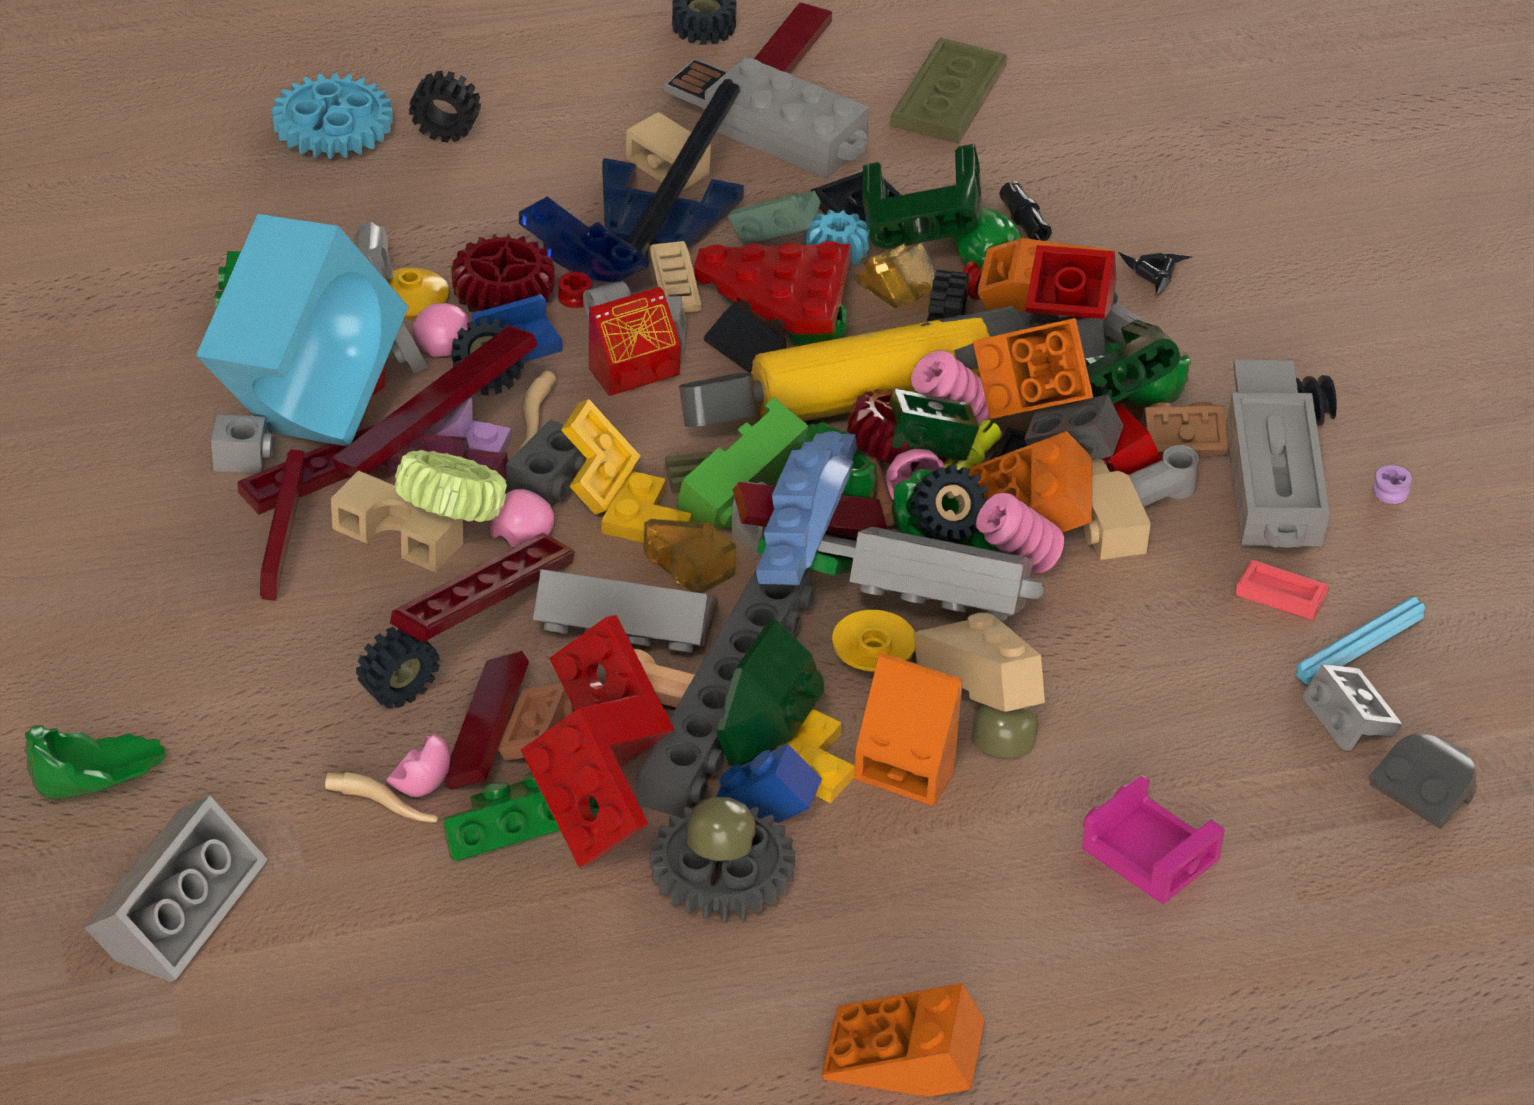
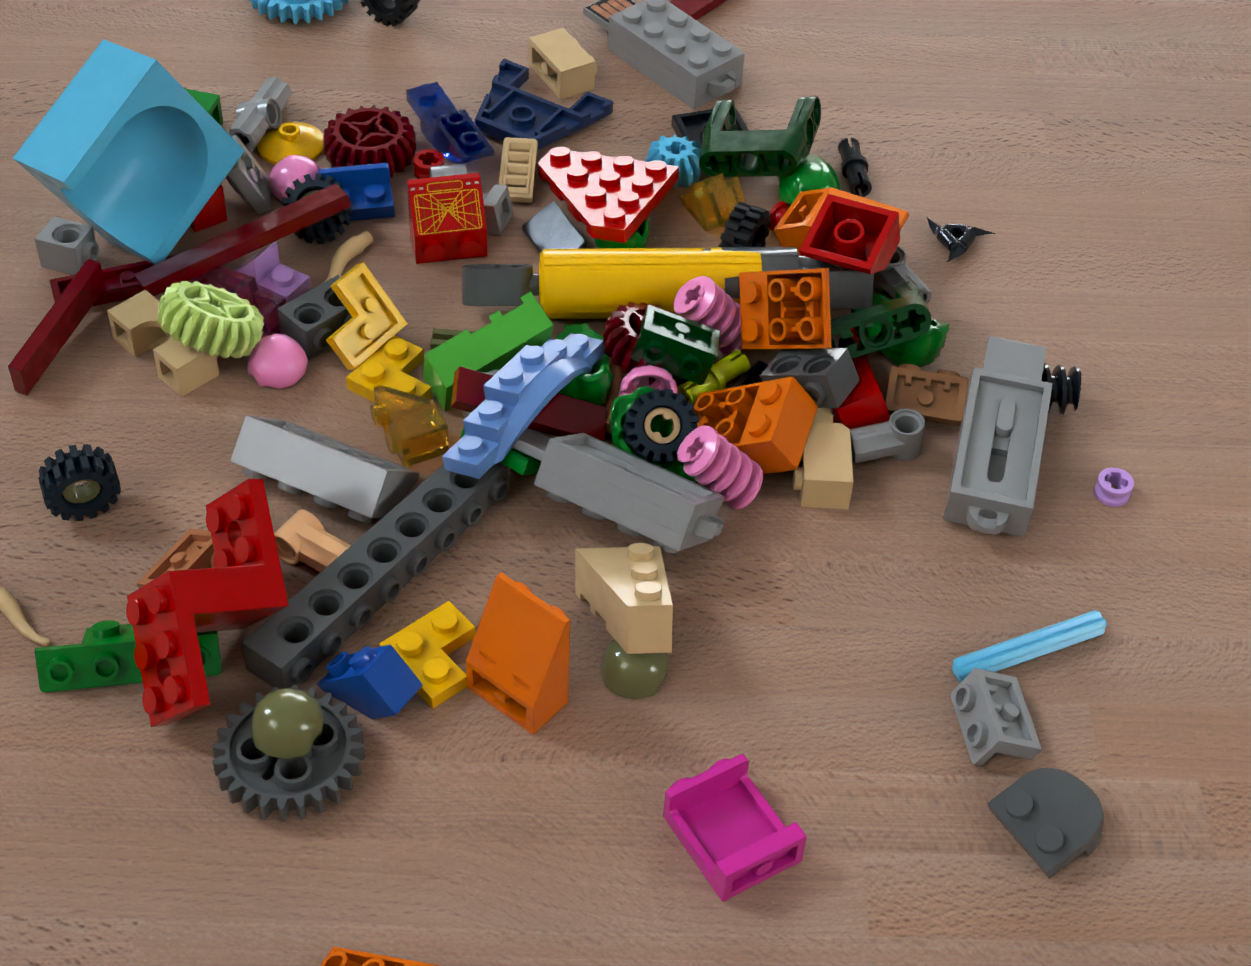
camera: 15 degrees right, 5 degrees up
bright pink hair [386,734,451,797] -> none
dark red tile [390,533,575,642] -> none
dark red tile [444,651,529,789] -> none
black axle [623,79,740,262] -> none
dark green wedge [716,620,825,766] -> none
sand green bracket [728,191,821,245] -> none
yellow dish [832,610,916,672] -> none
olive tile [890,38,1007,144] -> none
coral tile [1236,559,1329,621] -> none

